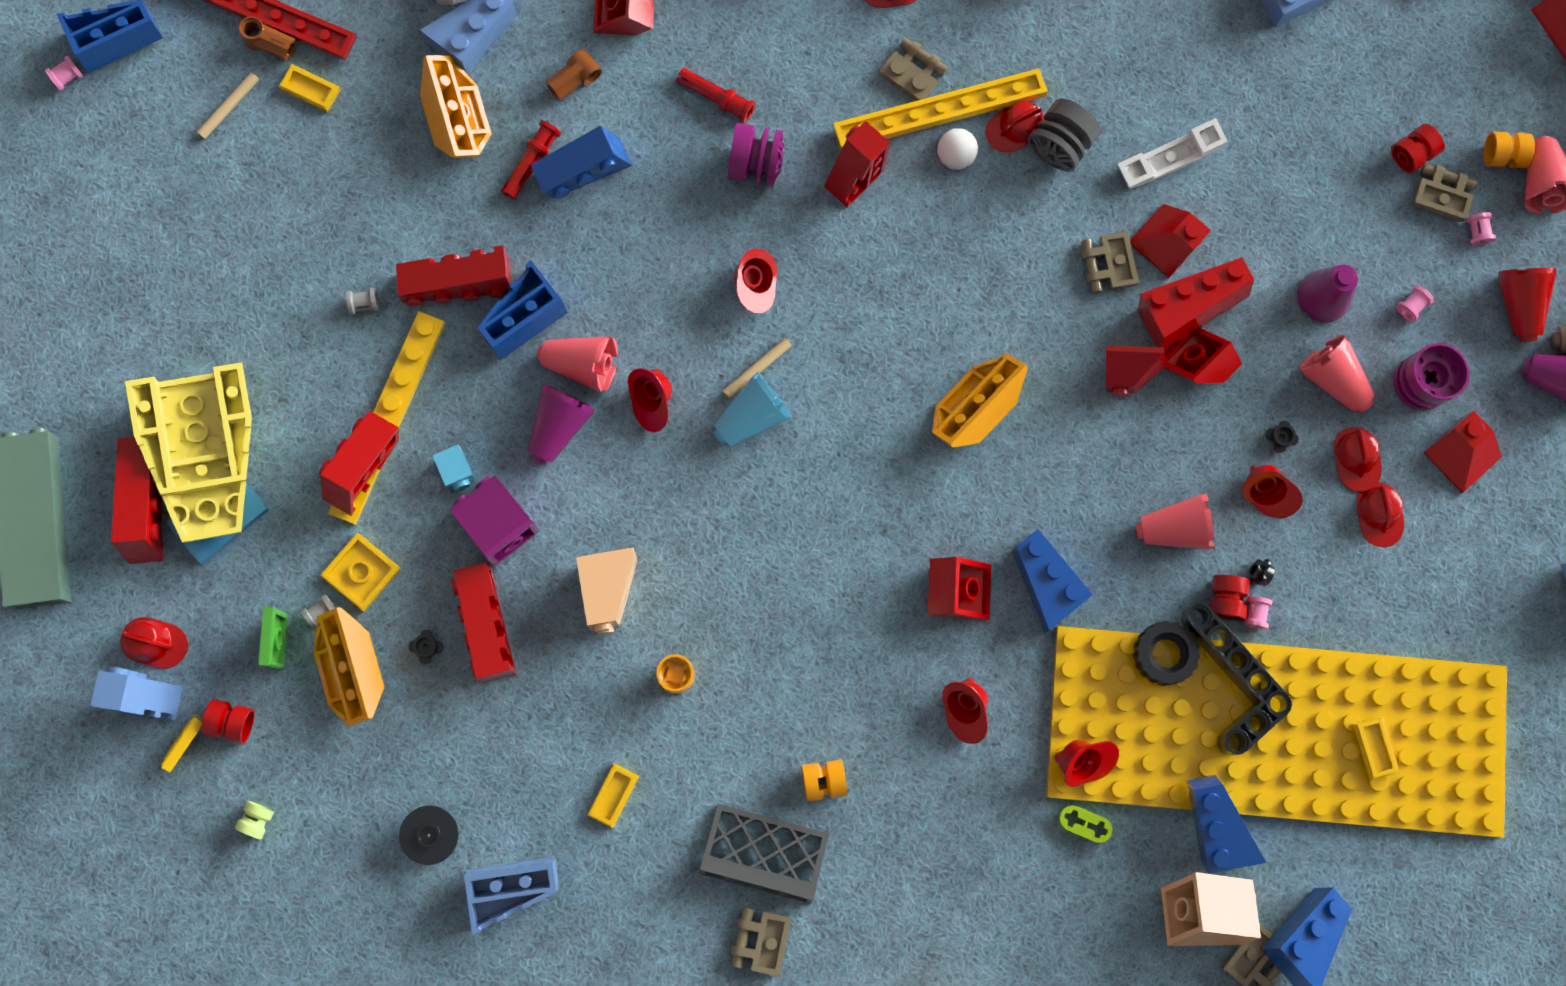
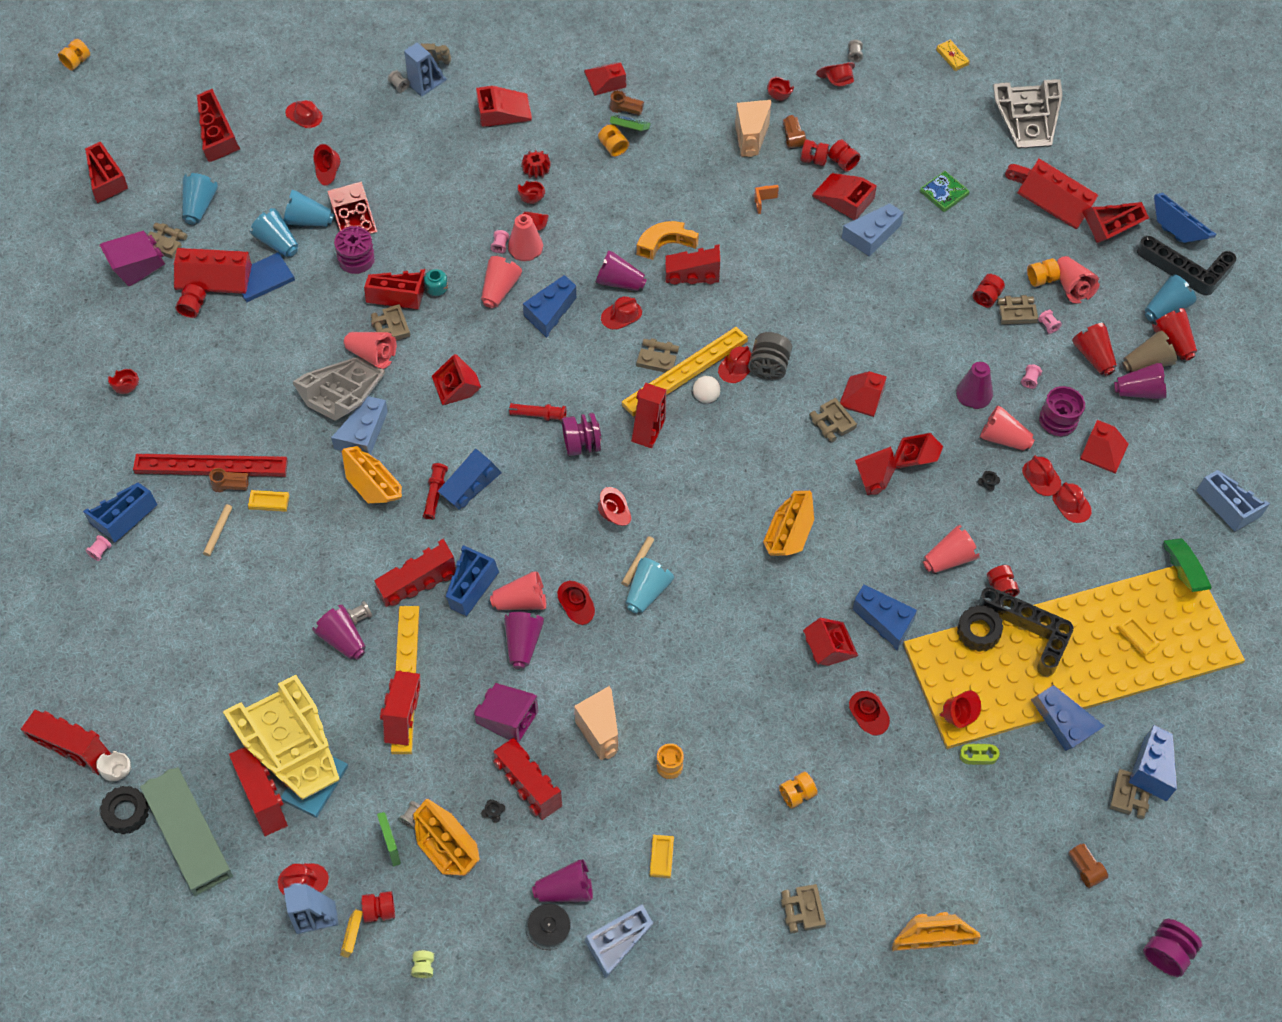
camera: 15 degrees left, 20 degrees down
yellow tile [320,532,402,612] -> none
medium azure brick [432,444,475,492] -> none
dark orange piece [545,49,602,102] -> none
dark grey fence [699,804,829,904] -> none
white slope [1117,118,1228,189] -> none
red wedge [1138,257,1254,352] -> none
light nougat slope [1161,873,1261,946] -> none
red piece [1242,465,1303,519] -> none
bright pink bush [1243,596,1273,630] -> none
black plate [1249,559,1275,586] -> none
none -> magenta cone [312,604,366,660]
none -> magenta cone [532,859,593,902]
none -> green slope [1163,538,1211,592]

